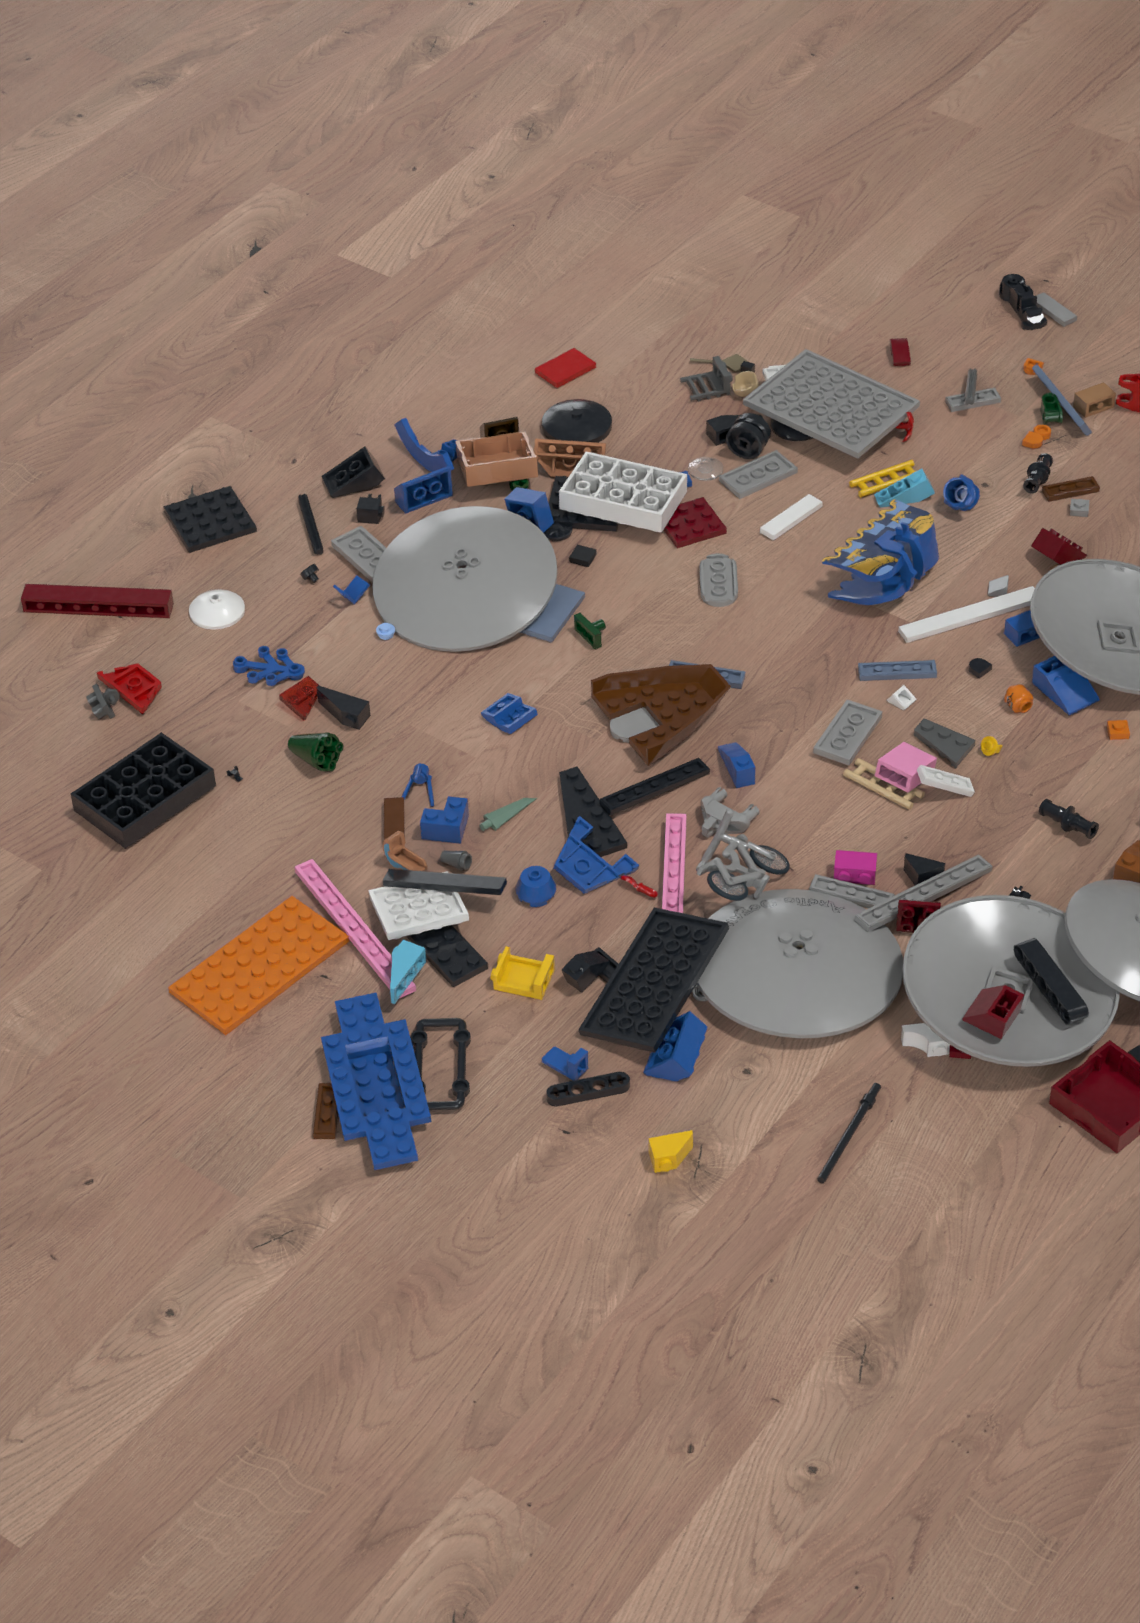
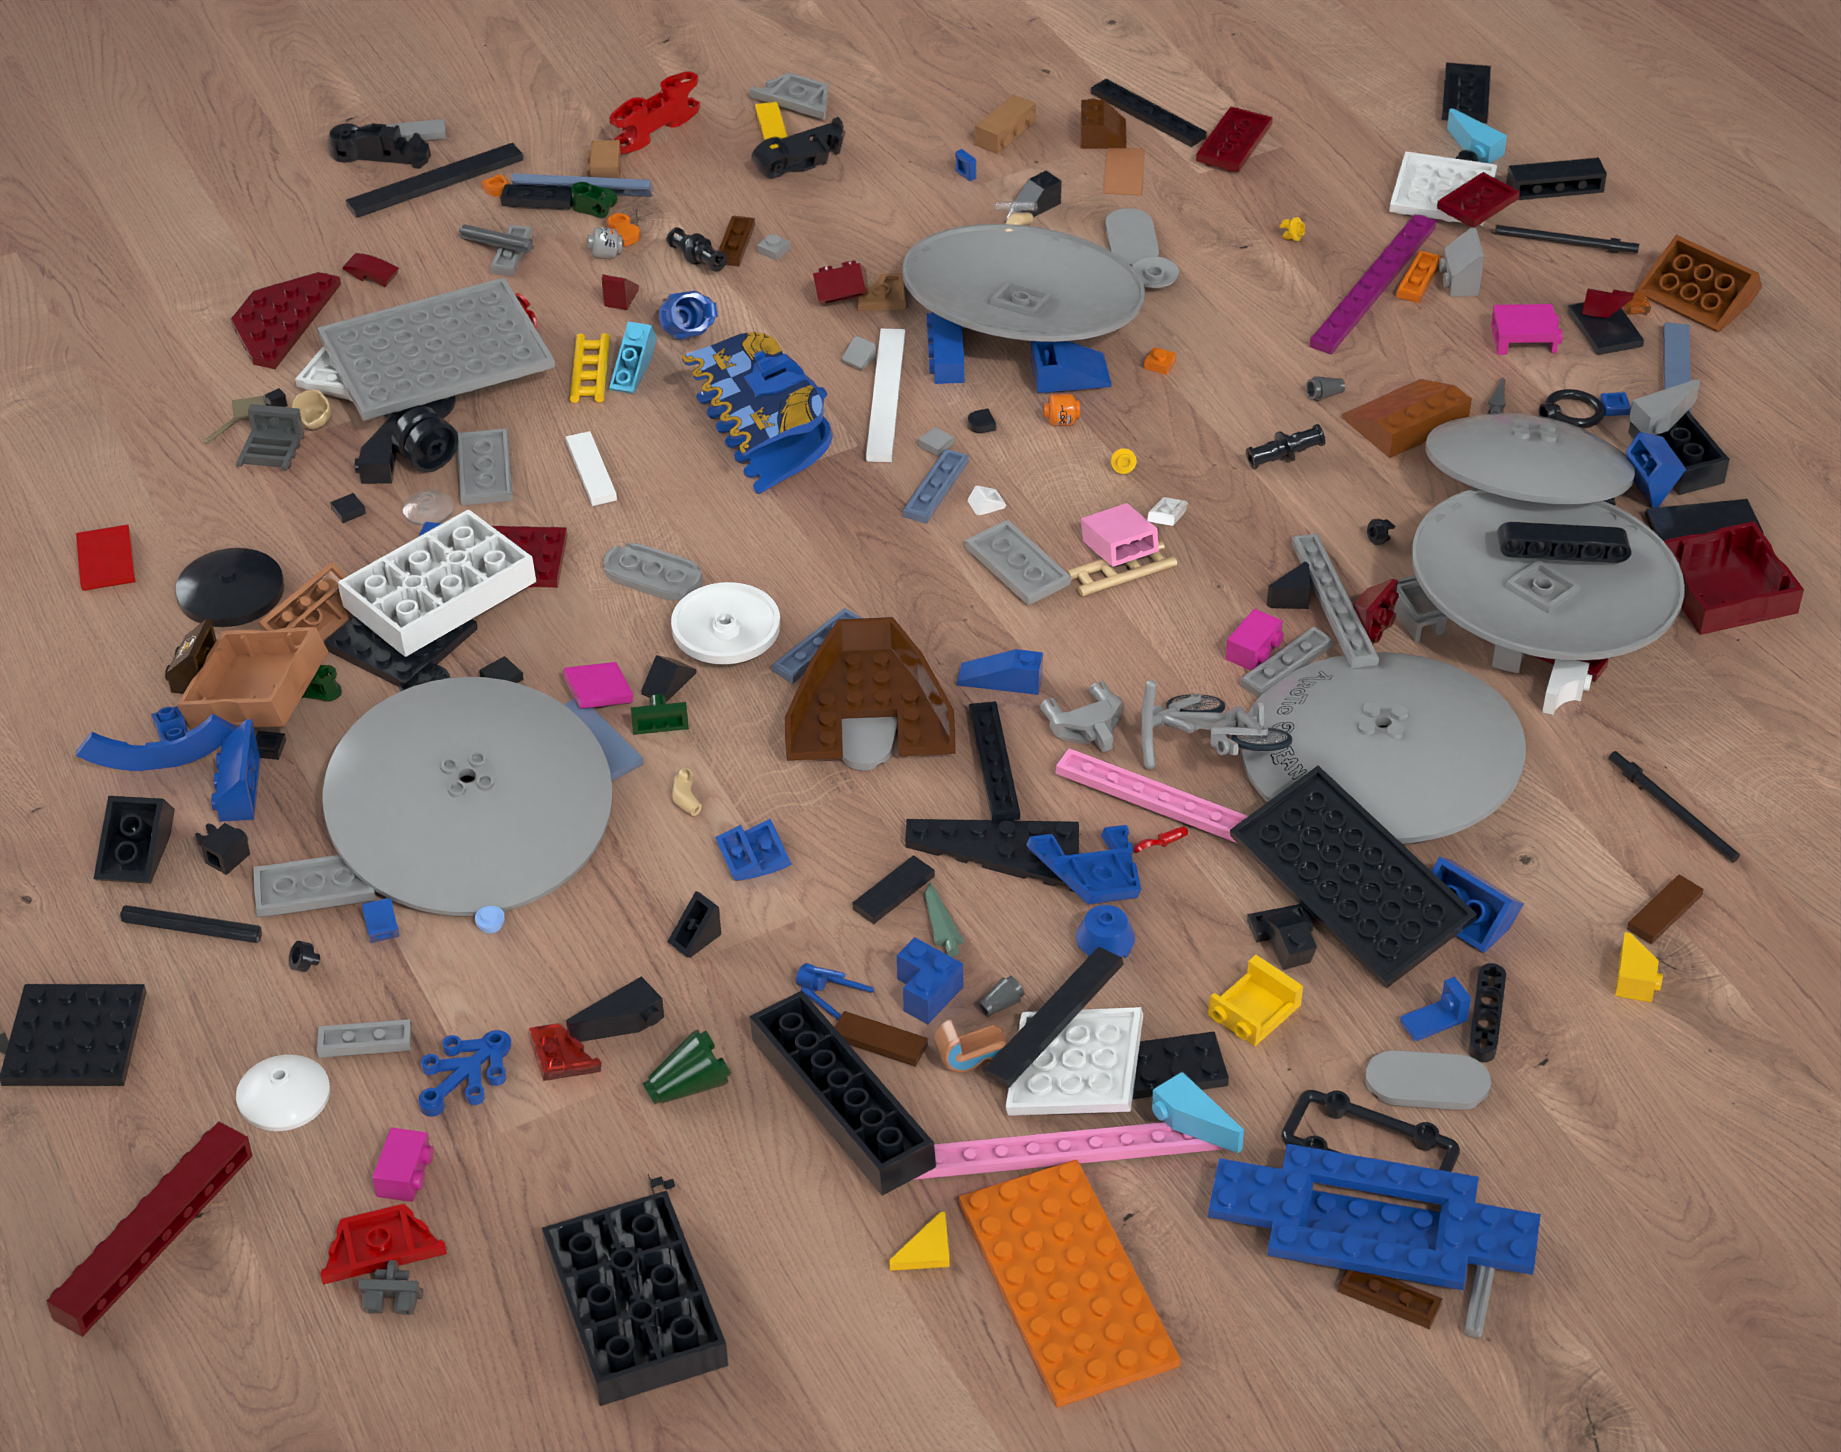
camera: 65 degrees left, 0 degrees up
blue brick [504,487,554,533] -> none
dark grey wing [914,718,976,768] -> none
dark red slope [962,985,1025,1040] -> none
none -> dark red plate [231,272,341,369]
none -> black tile [256,731,286,760]
none -> light grey plate [317,1019,412,1058]
none -> black tile [330,493,366,523]
none -> black tile [346,142,524,218]
none -> dark pink brick [372,1127,434,1202]
none -> black plate [501,184,572,210]
none -> dark pink tile [563,662,634,709]
none -> light grey head [587,227,622,259]
none -> dark red slope [602,274,639,310]
none -> black slope [641,655,697,702]
none -> black slope [667,891,721,958]
none -> white dish [671,582,780,664]
none -> tan arm [672,768,702,816]
none -> black brick [749,990,936,1196]
none -> black tile [853,855,935,924]
none -> yellow tile [889,1211,950,1271]
none -> light grey tile [918,427,954,456]
none -> light grey tile [1365,1050,1491,1110]
none -> light grey axle [1464,1265,1495,1338]
none -> reddish brown tile [1627,874,1704,944]

